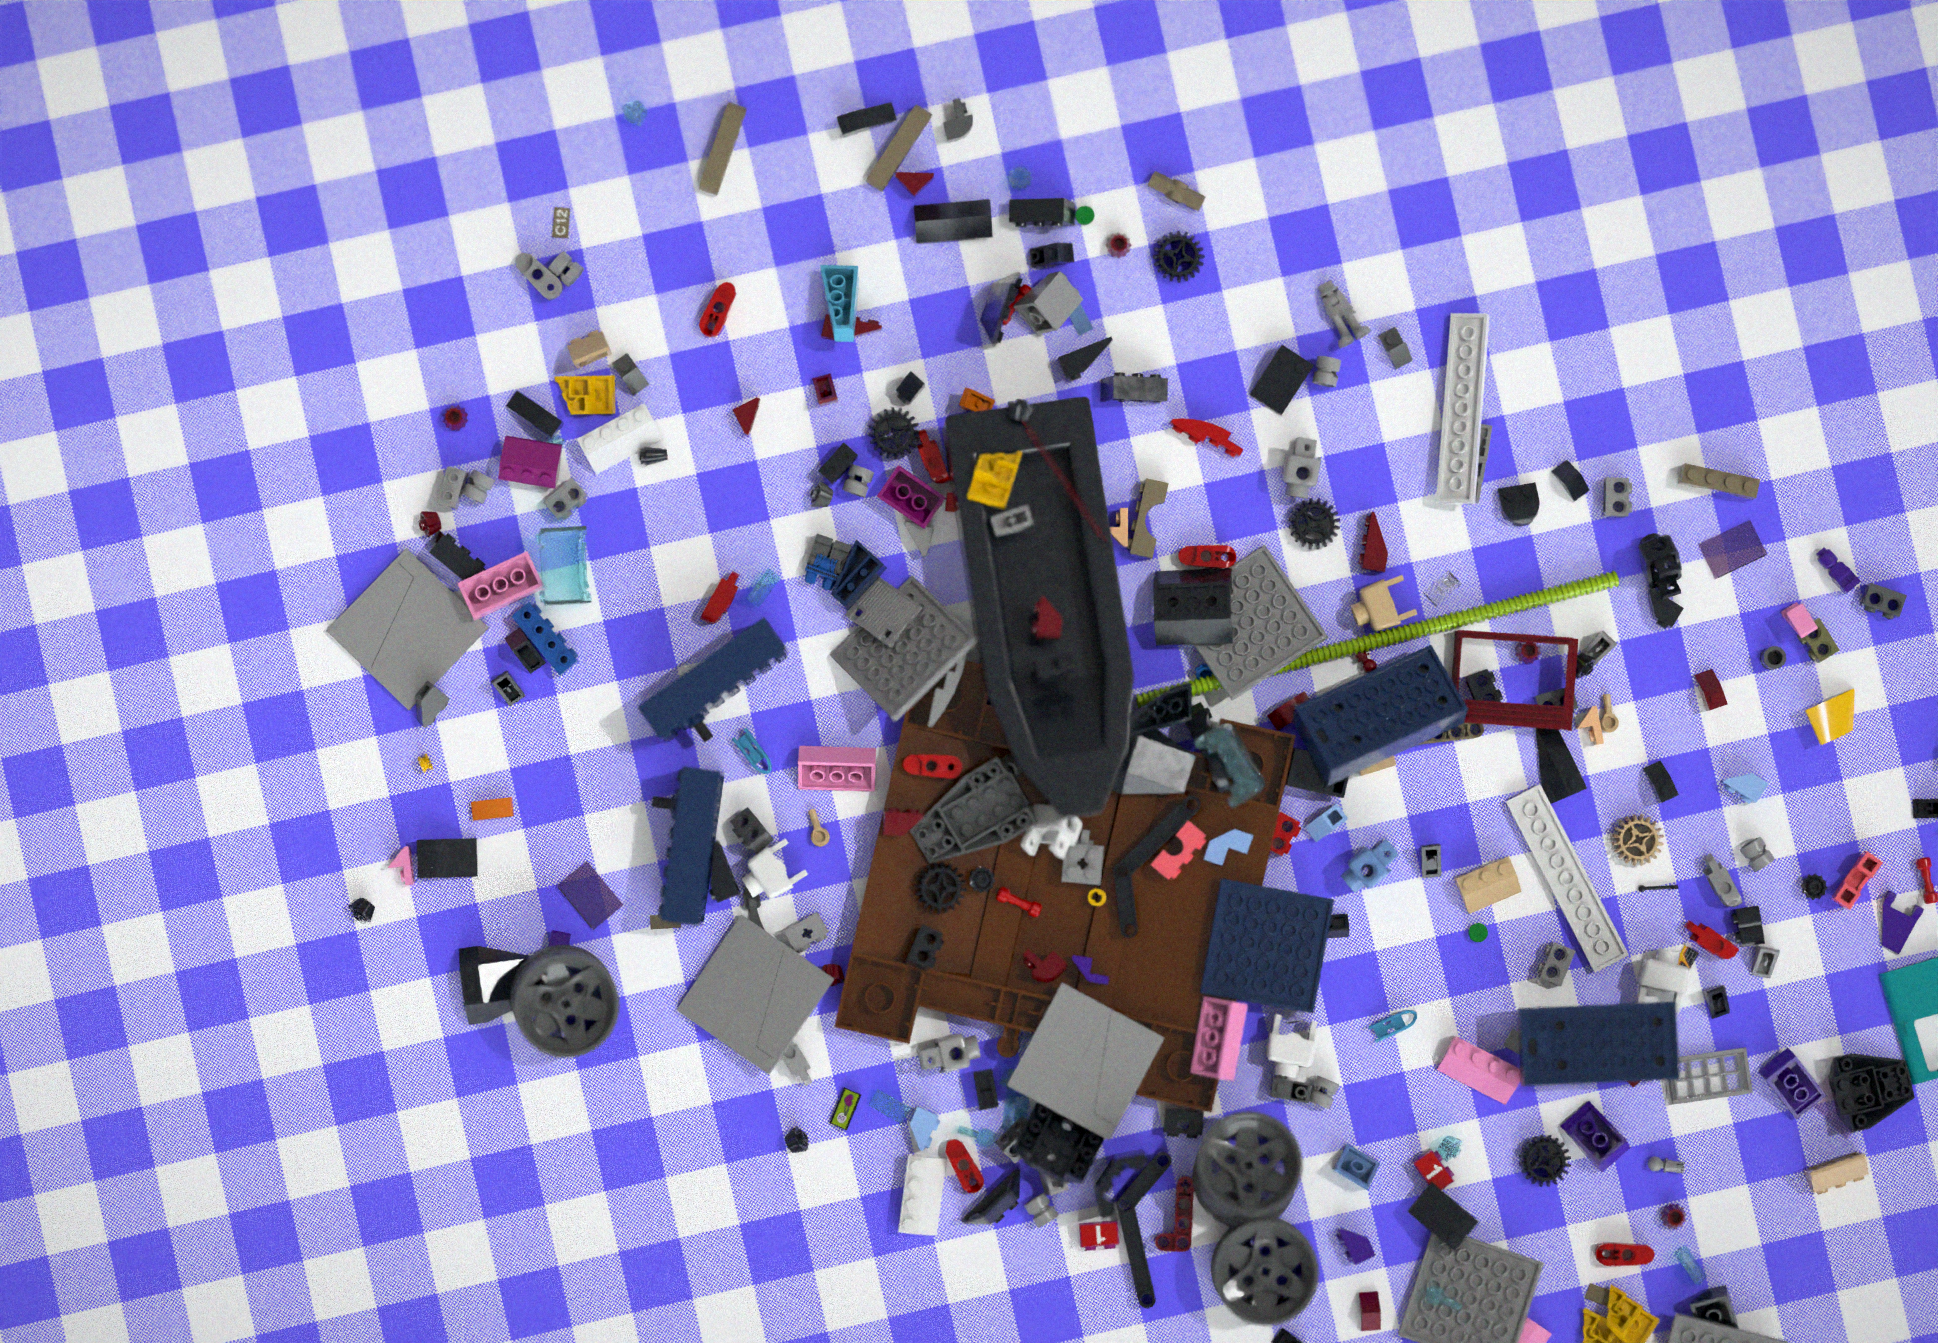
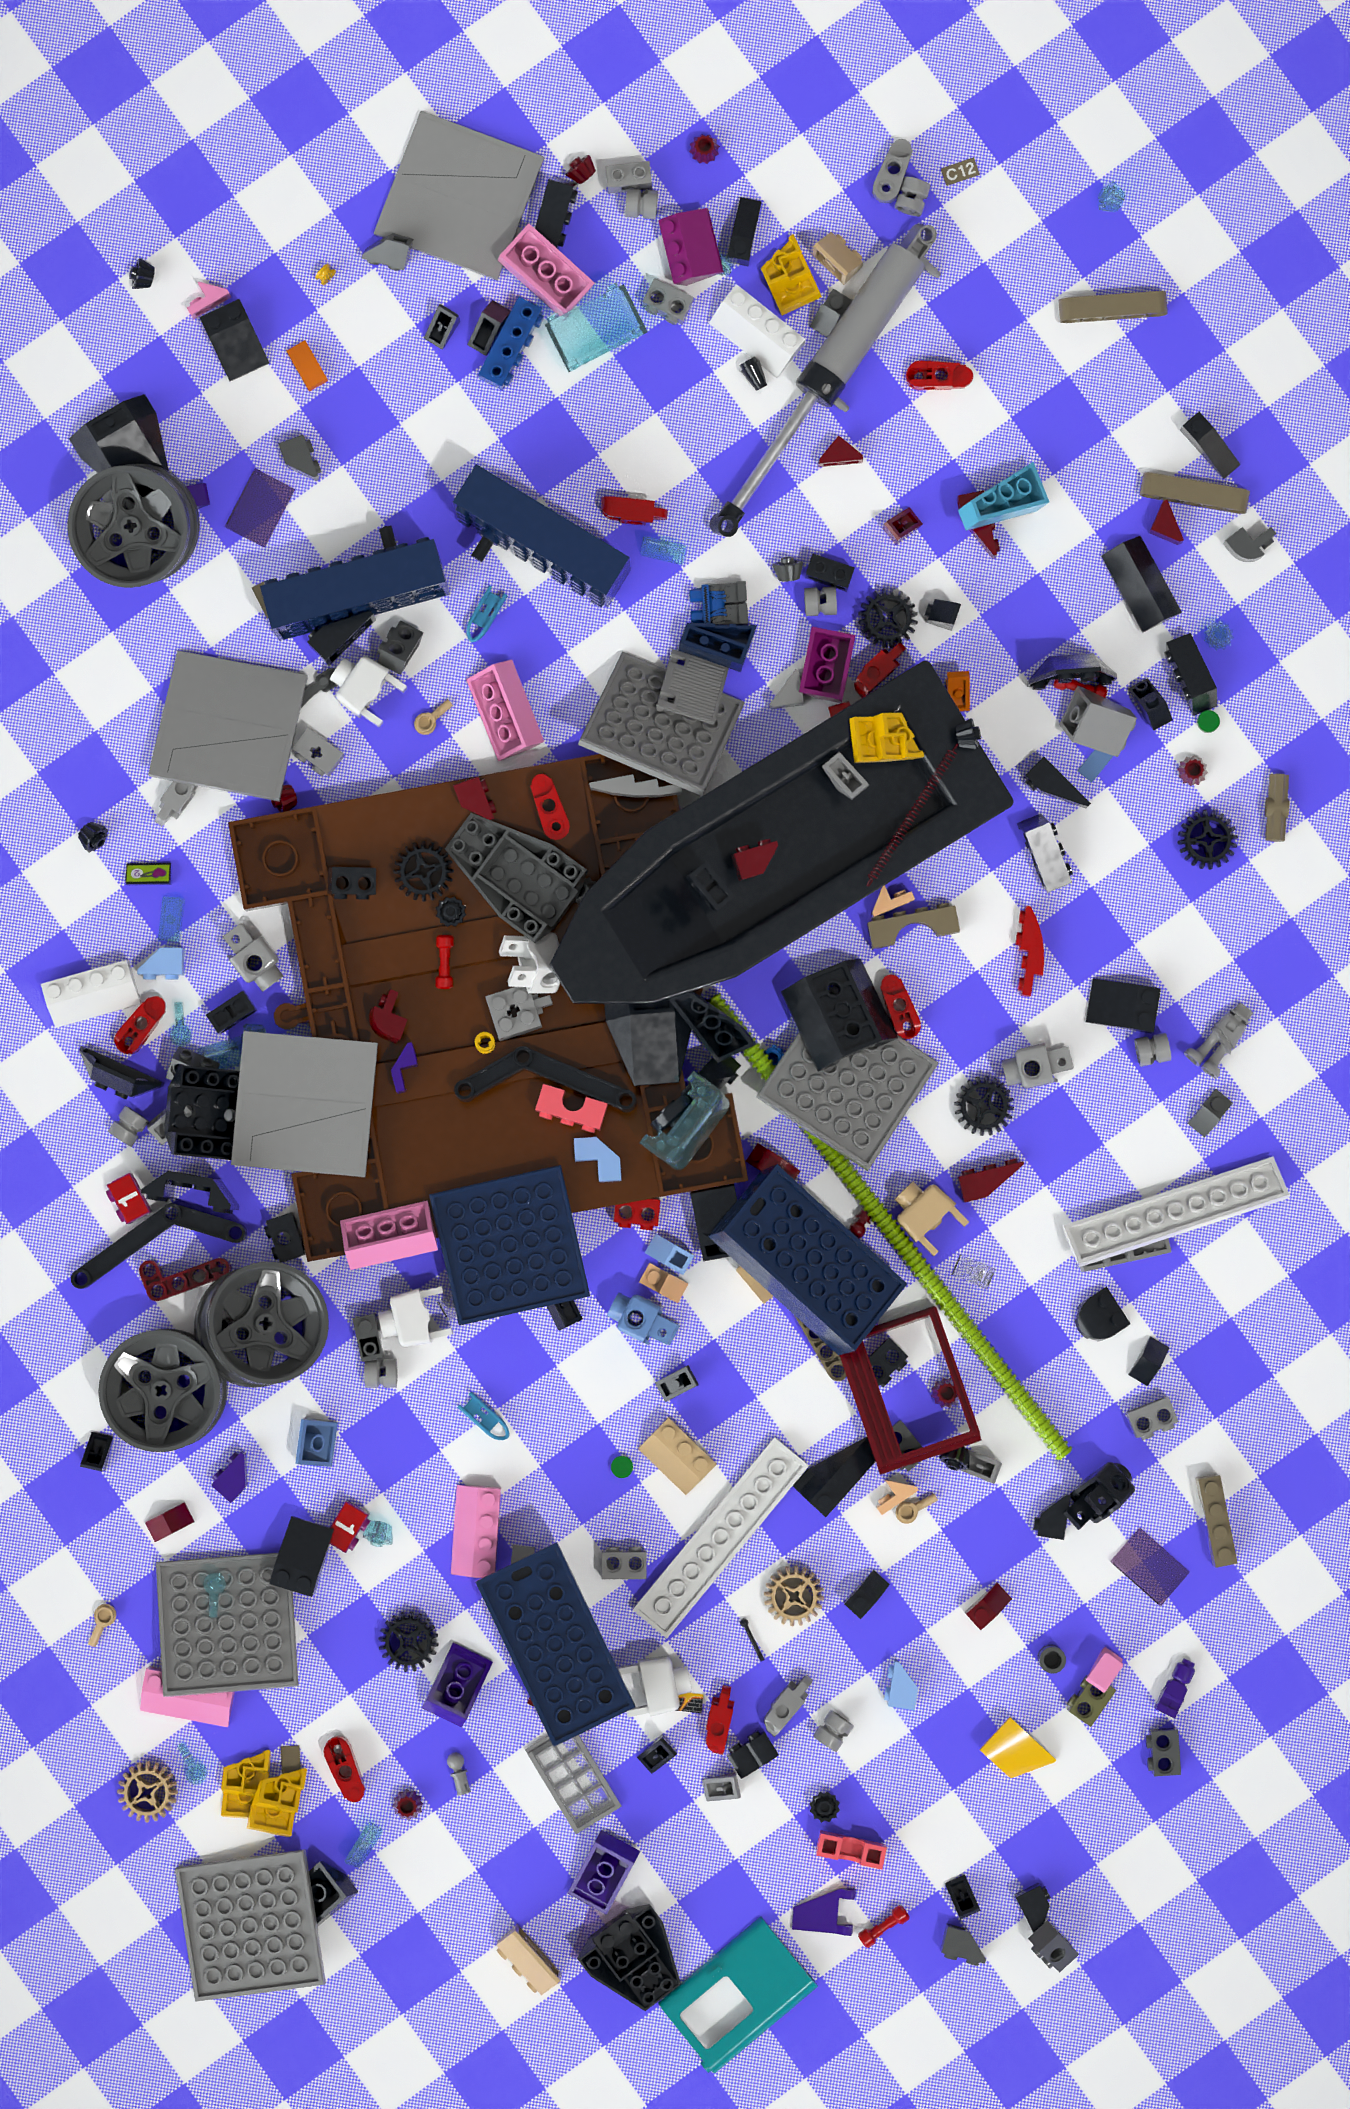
camera: 70 degrees right, 0 degrees up
none -> dark grey slope [278,435,322,481]
none -> light nougat slope [639,1263,688,1303]
none -> light grey piece [710,224,941,537]

